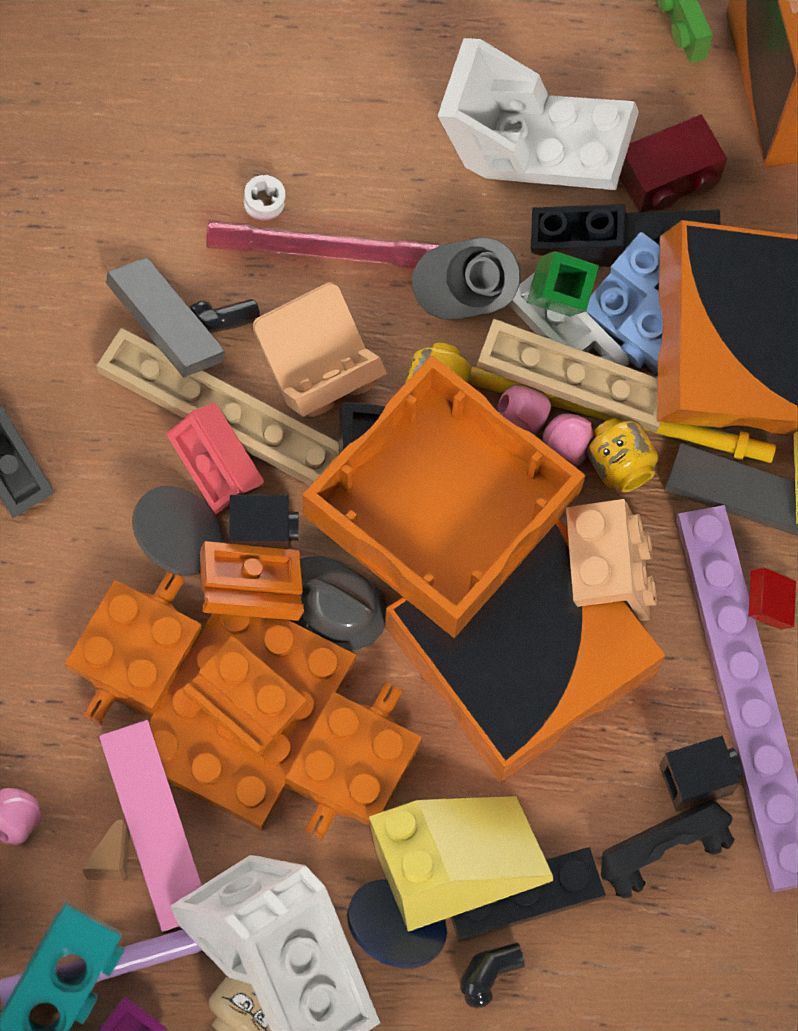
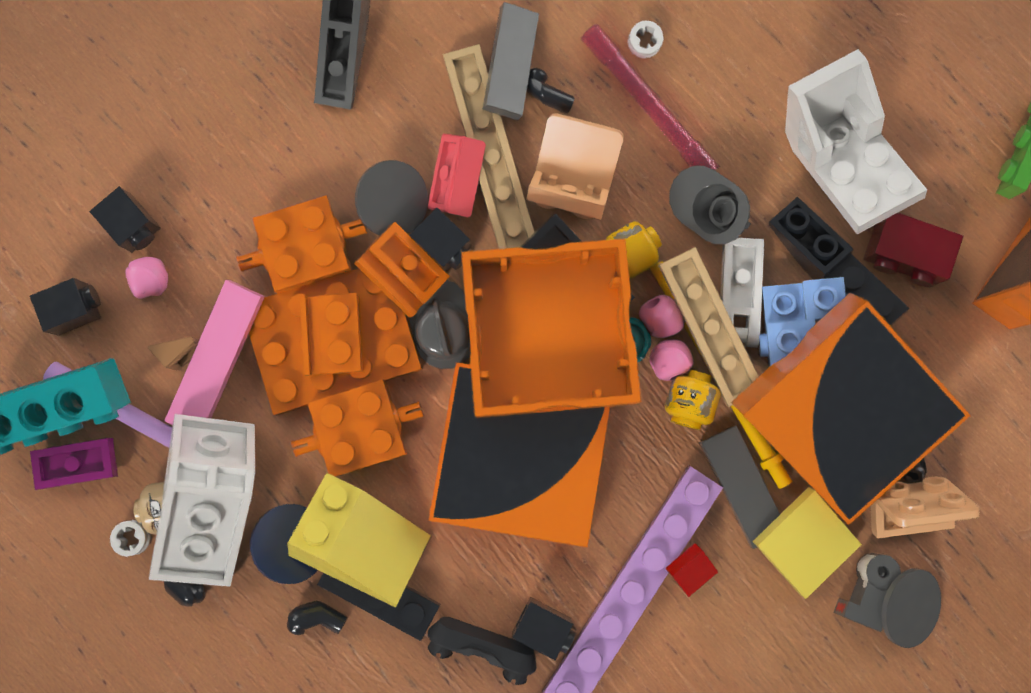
camera: 50 degrees right, 15 degrees up
green brick [526,251,599,317] -> none
light nougat bracket [566,499,657,621] -> none

